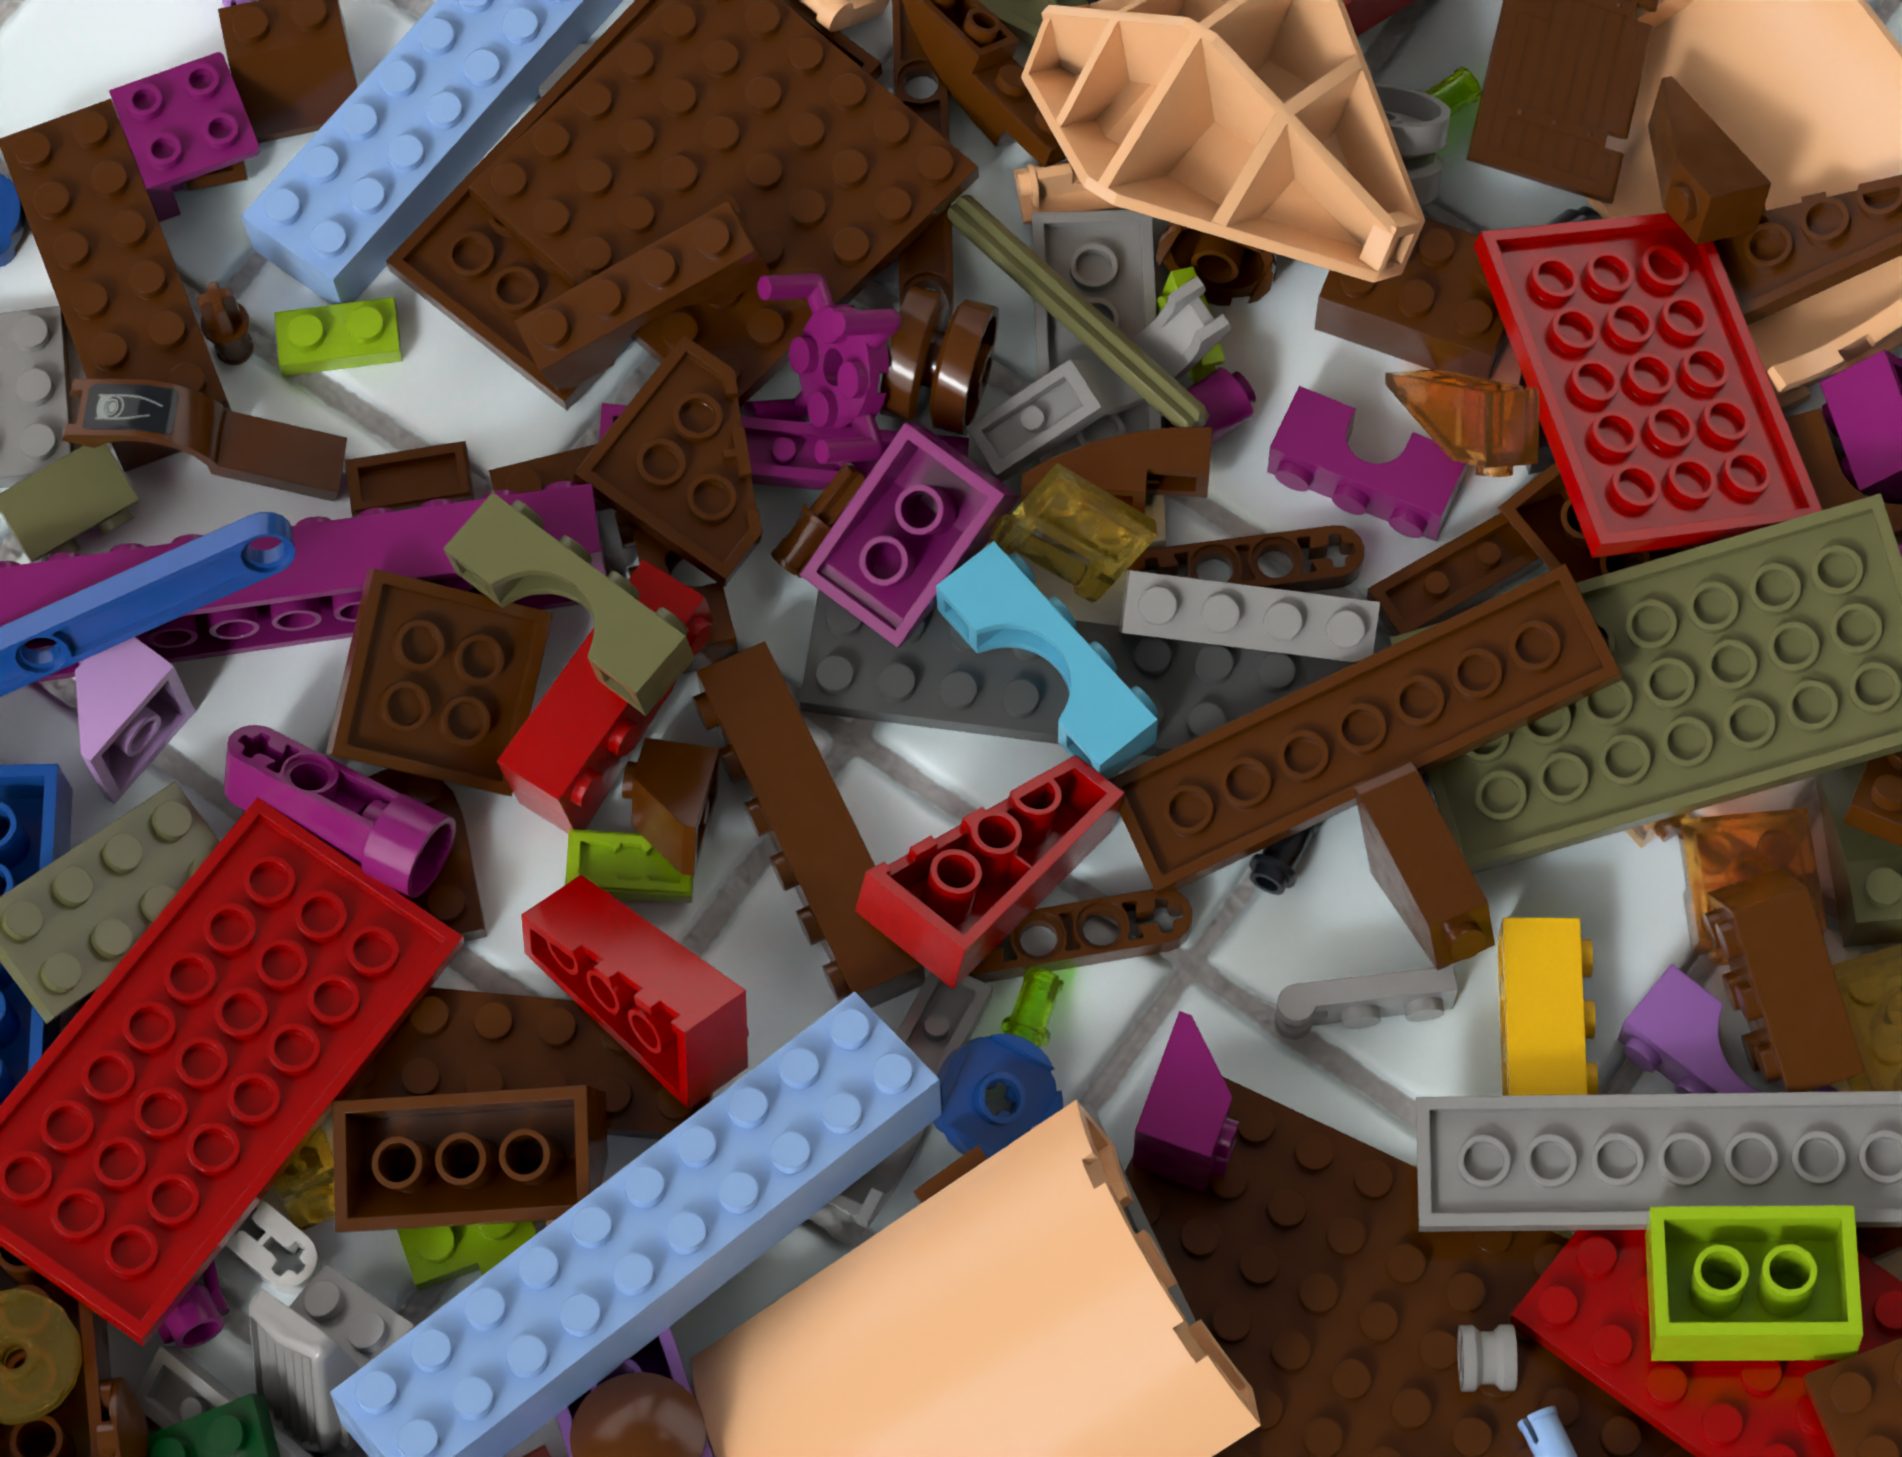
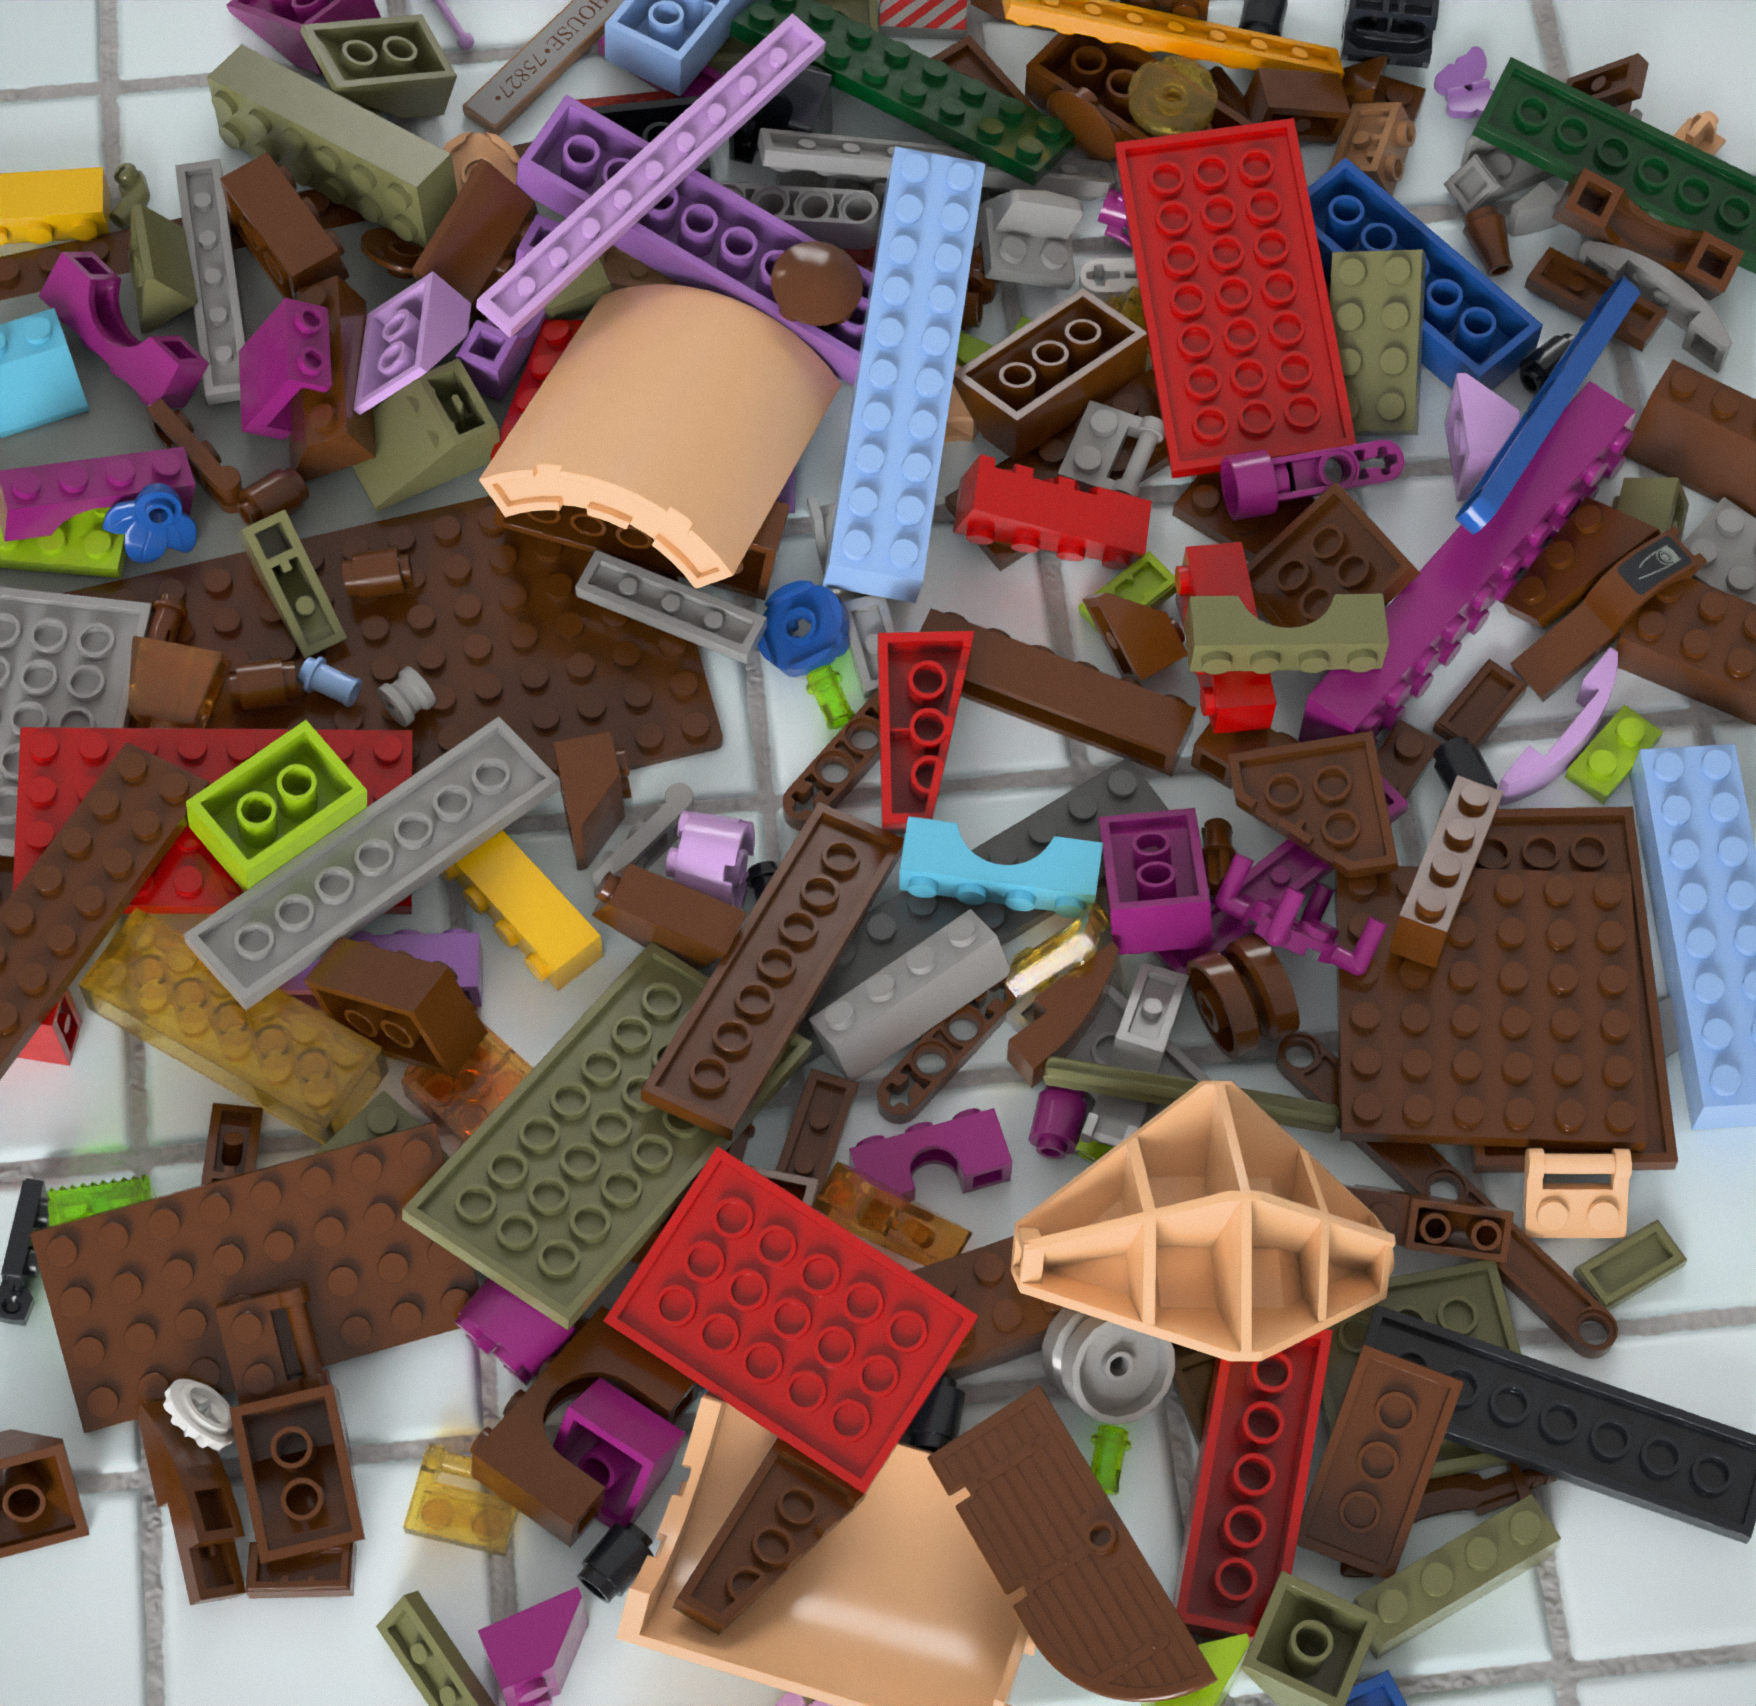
camera: 135 degrees right, 5 degrees down
reddish brown axle [198,281,254,365] -> none
magenta slope [1132,1011,1239,1192] -> none
reddish brown slope [1648,76,1771,245] -> none
none -> reddish brown slope [553,731,632,871]
none -> lavender brick [665,810,755,910]
none -> light grey plate [1057,400,1165,497]
none -> black brick [1433,736,1498,796]
none -> lavender slope [1498,647,1618,806]
none -> reddish brown wing [1502,496,1661,630]

